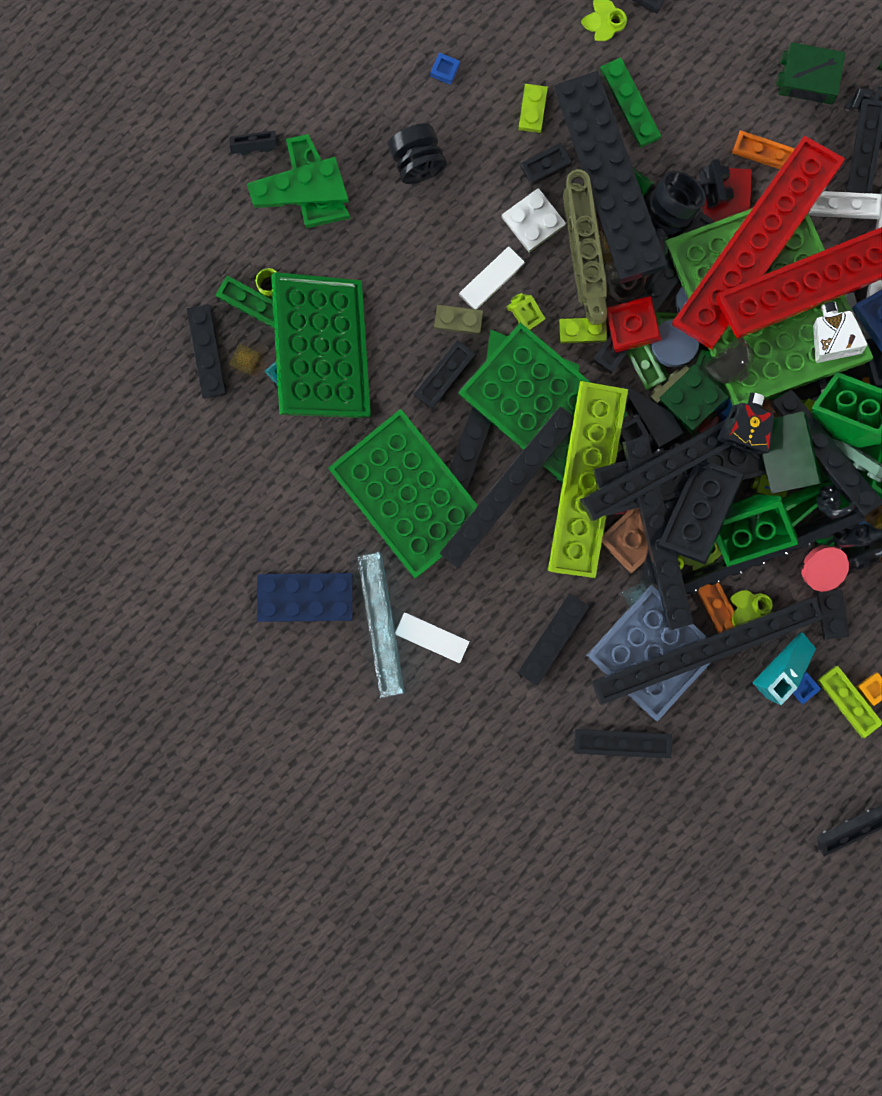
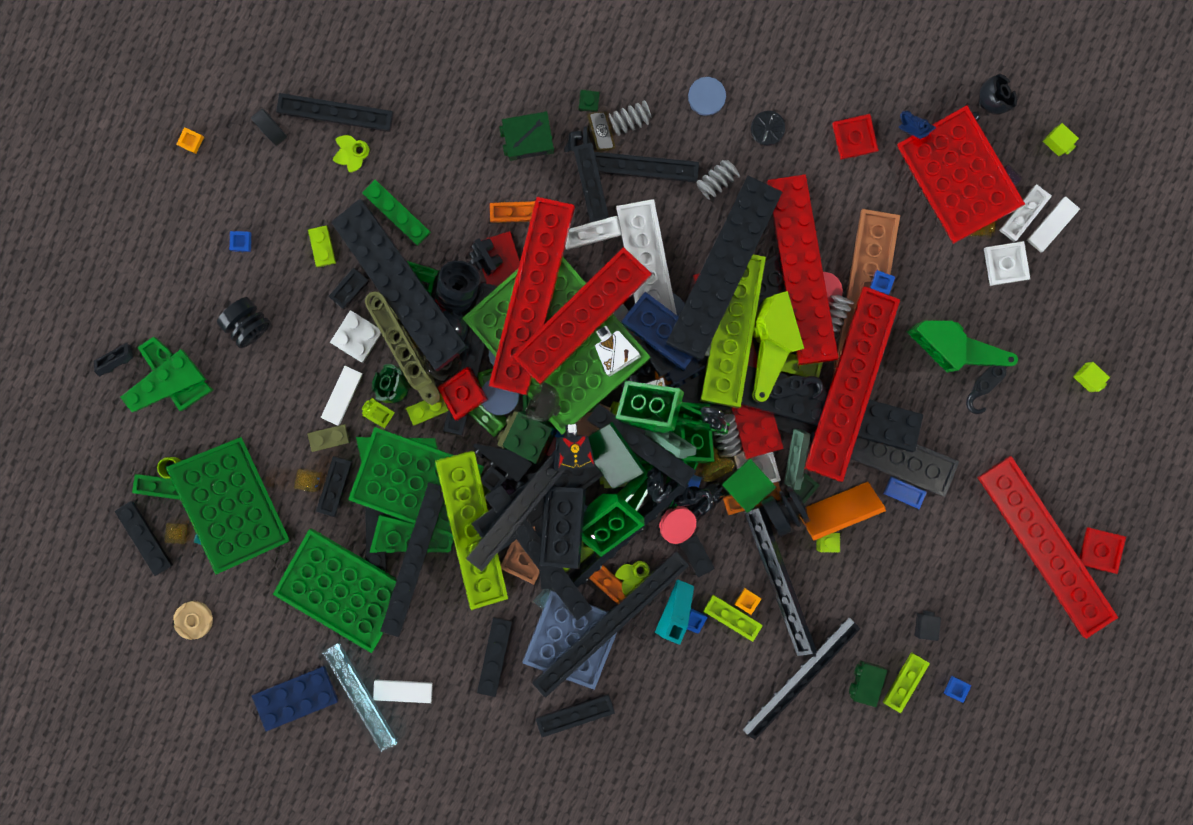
camera: 25 degrees left, 5 degrees up
none -> tan tile [173,601,213,640]
none -> clear yellow brick [294,468,322,492]
none -> green wing [370,514,453,553]
none -> dark green cylinder [372,364,410,404]

